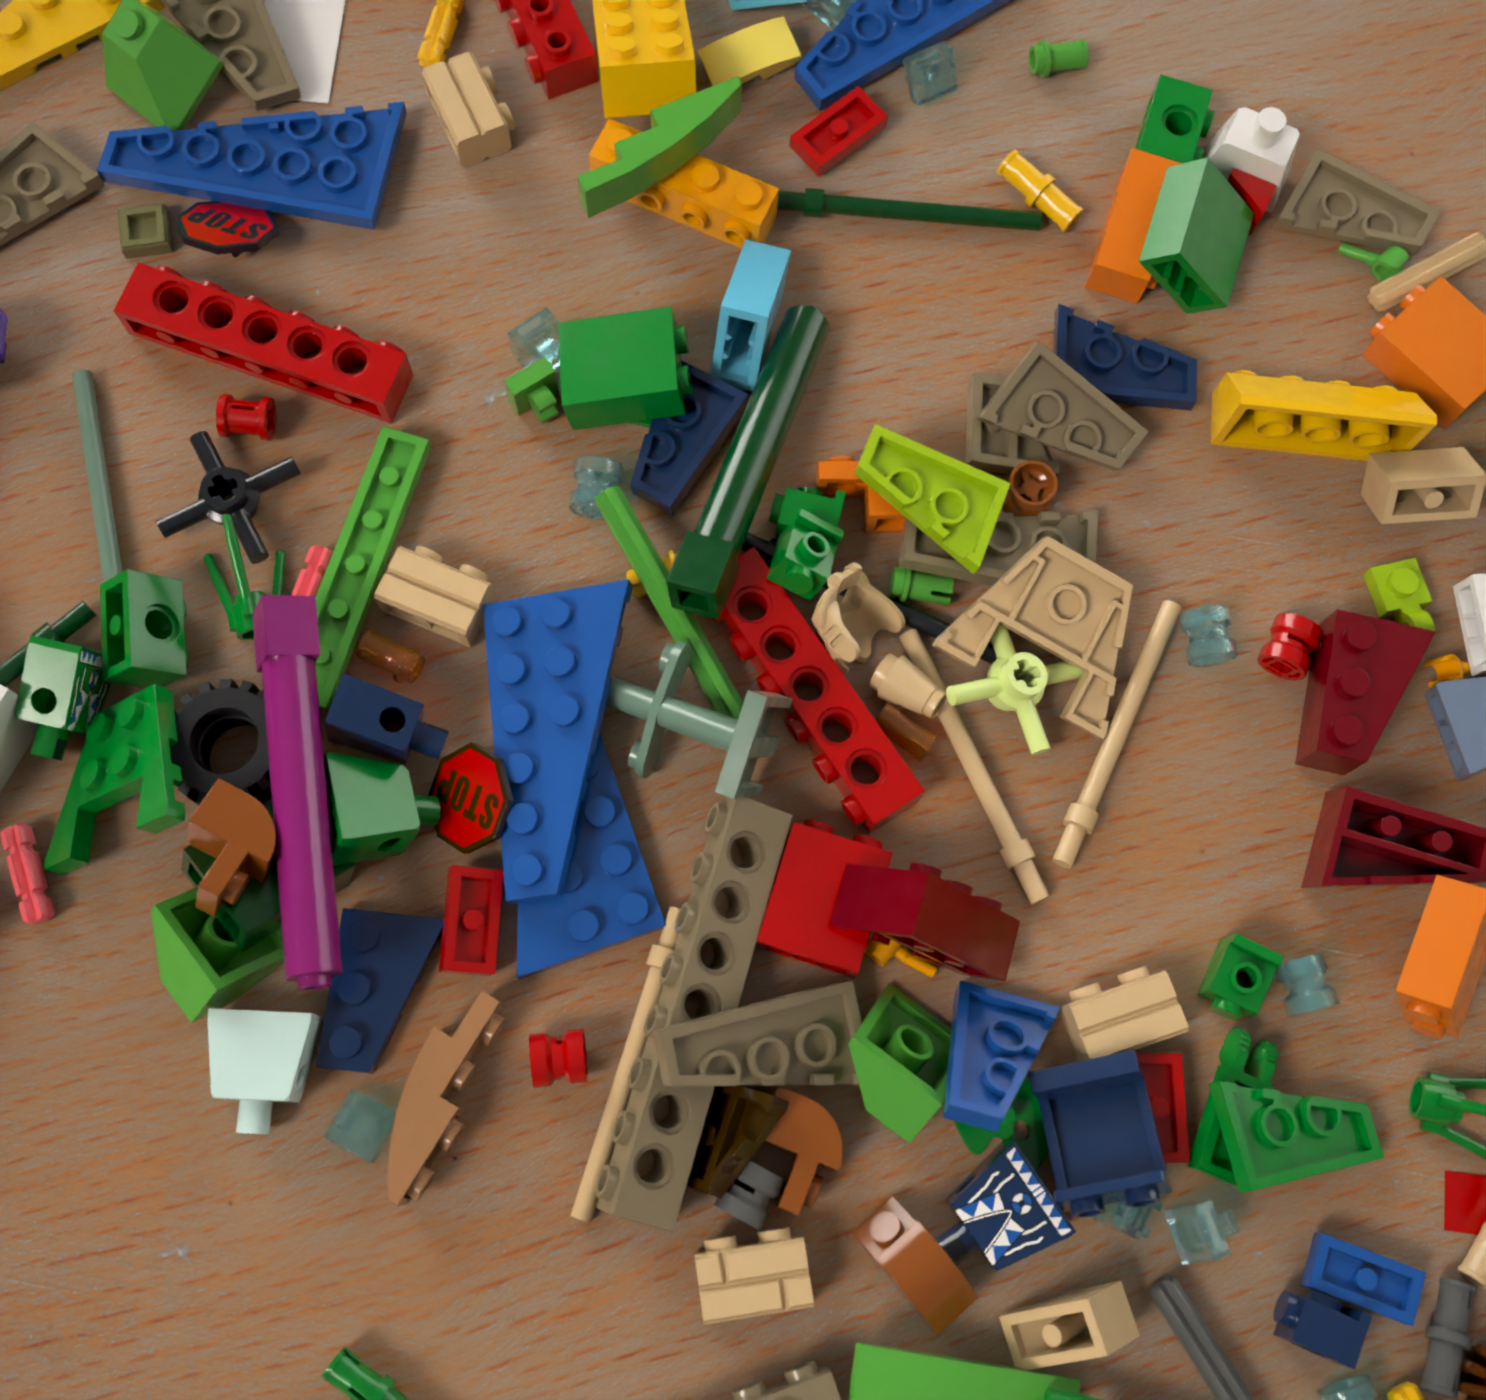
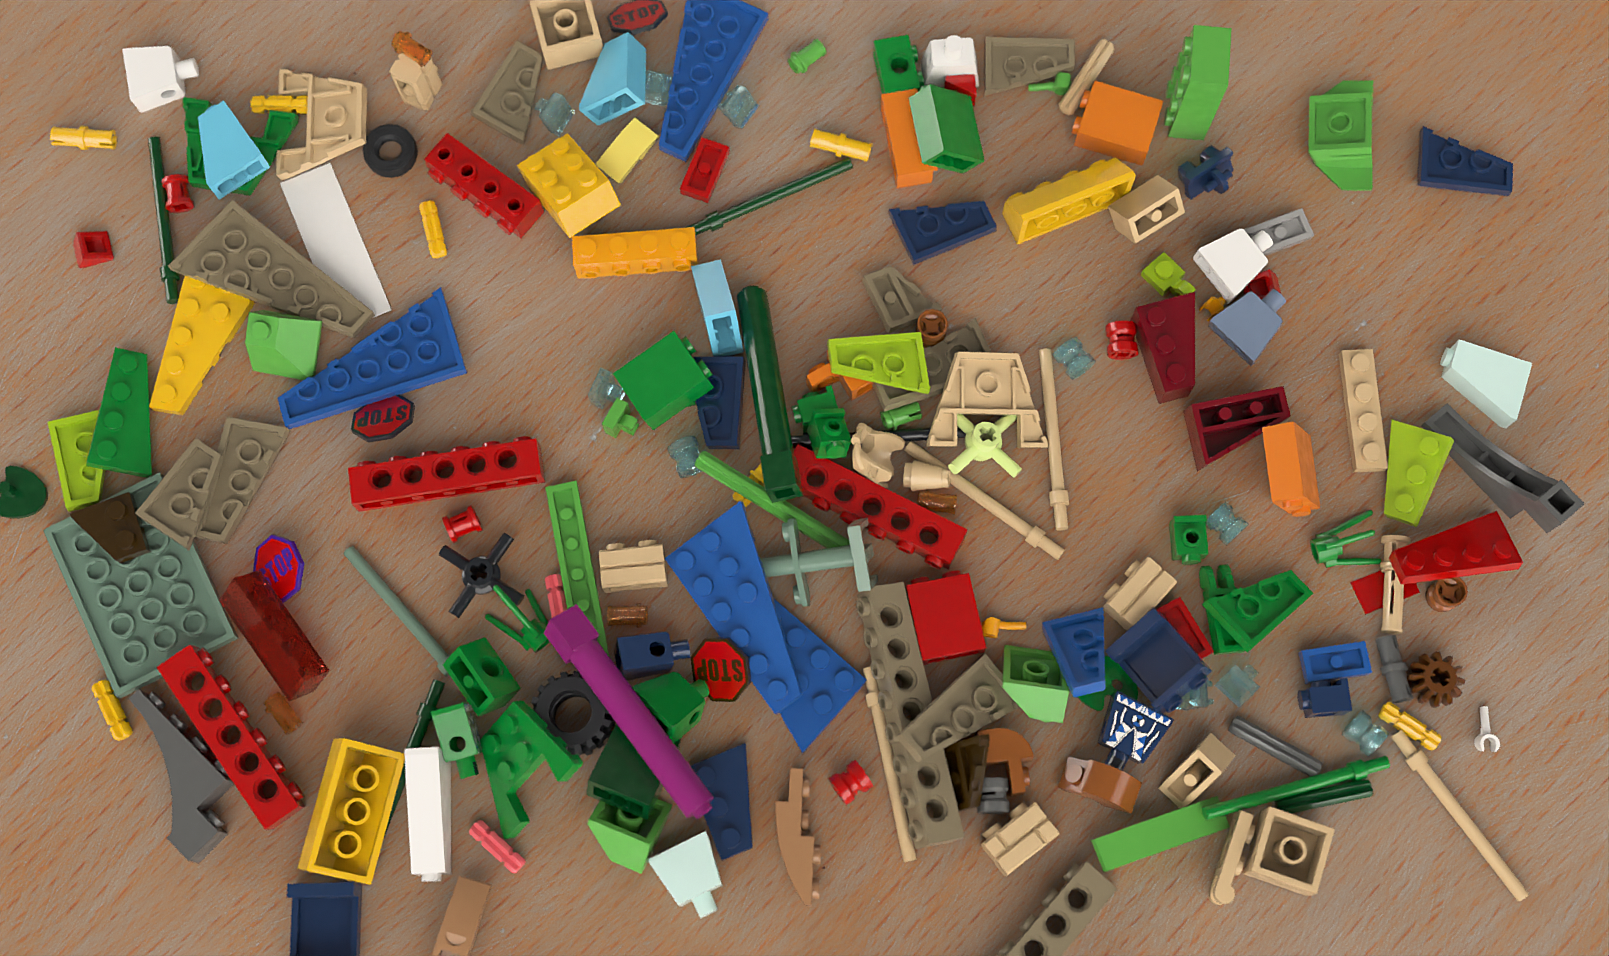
camera: 20 degrees left, 0 degrees up
olive tile [117,203,173,259] -> none
dark orange brick [186,778,276,917] -> none
clear light blue tile [324,1088,396,1163] -> none
tan brick [422,51,515,168] -> none
red plate [439,865,504,976] -> none
bright green slope [577,76,742,218] -> none
dark red wedge [830,863,1020,982] -> none
dark tan wing [976,341,1149,471] -> none

